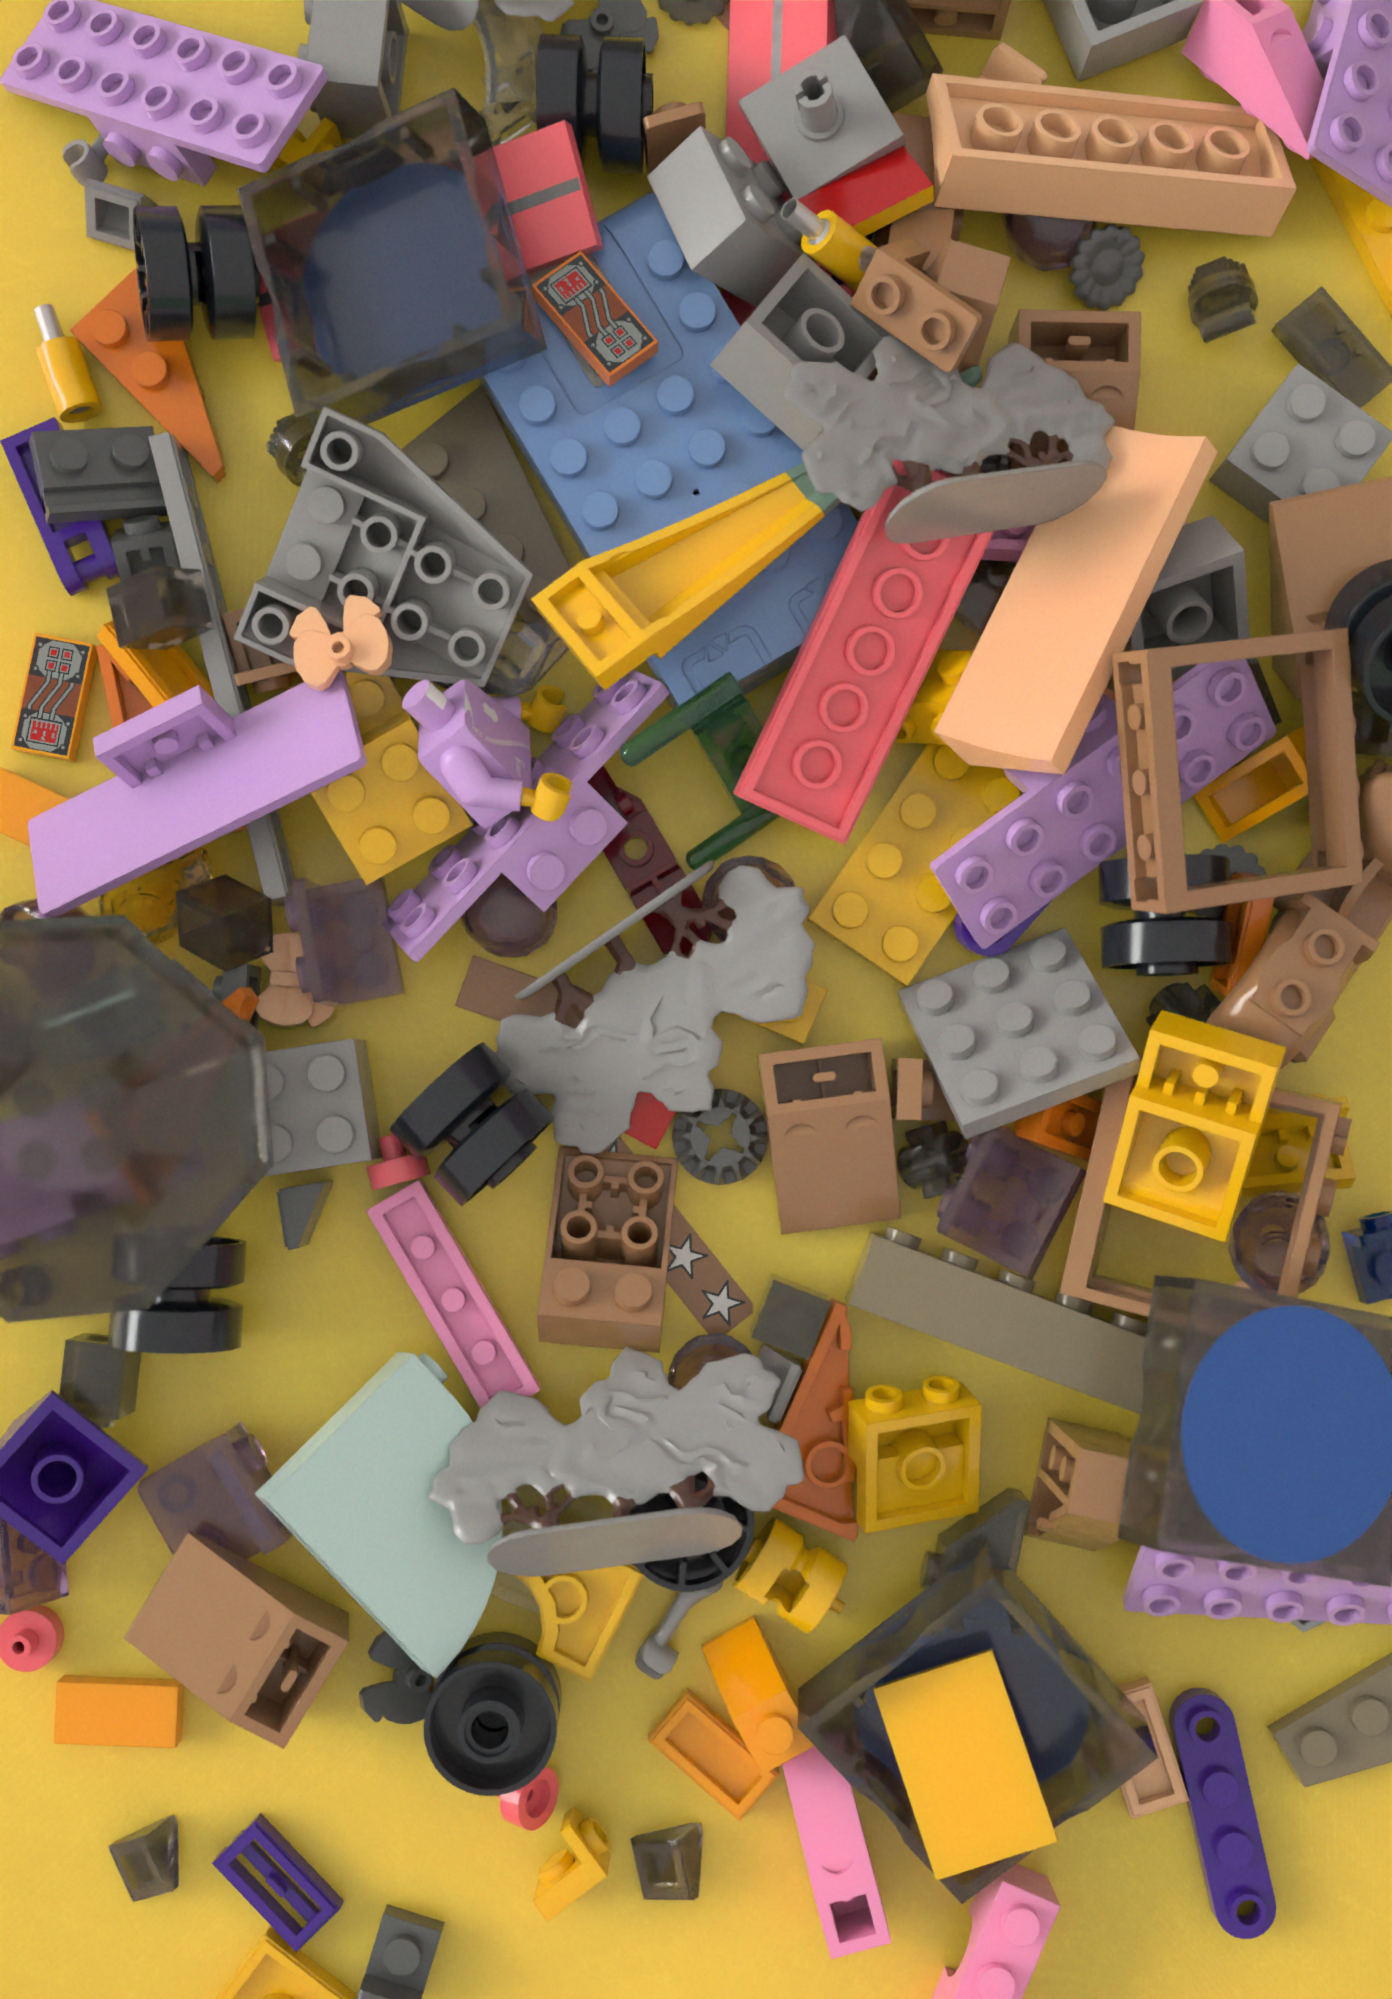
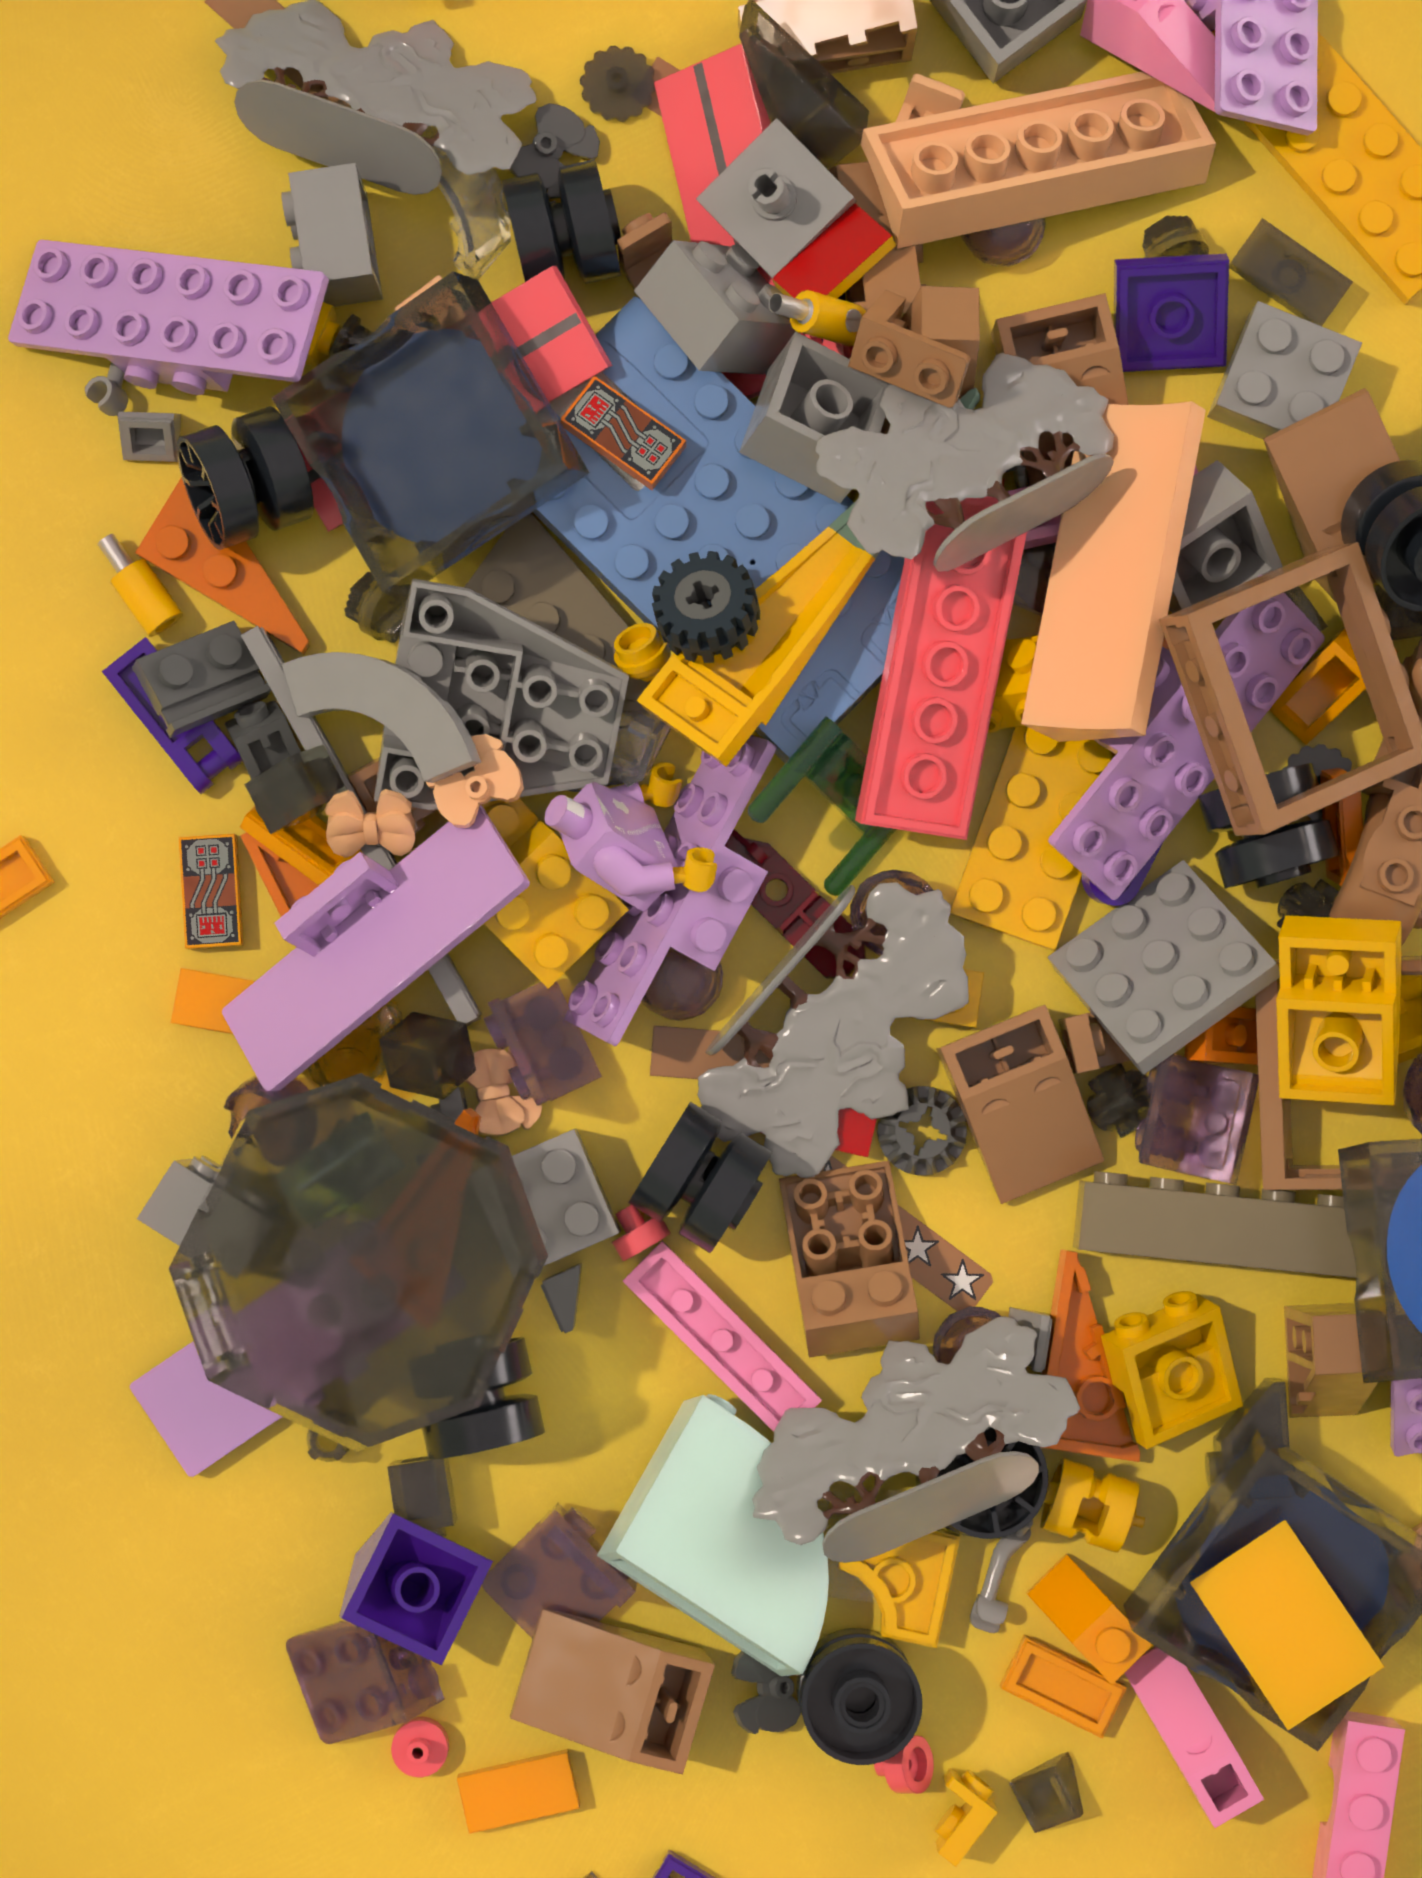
camera: 20 degrees left, 0 degrees up
clear smoke brick [750,1273,831,1360] -> none
dark grey piece [1069,224,1145,311] -> none
none -> light grey tile [281,652,481,783]
none -> light nougat piece [325,789,416,857]
none -> yellow plate [614,623,671,682]
none -> black wheel [652,551,760,663]
none -> dark purple tile [1114,253,1229,372]

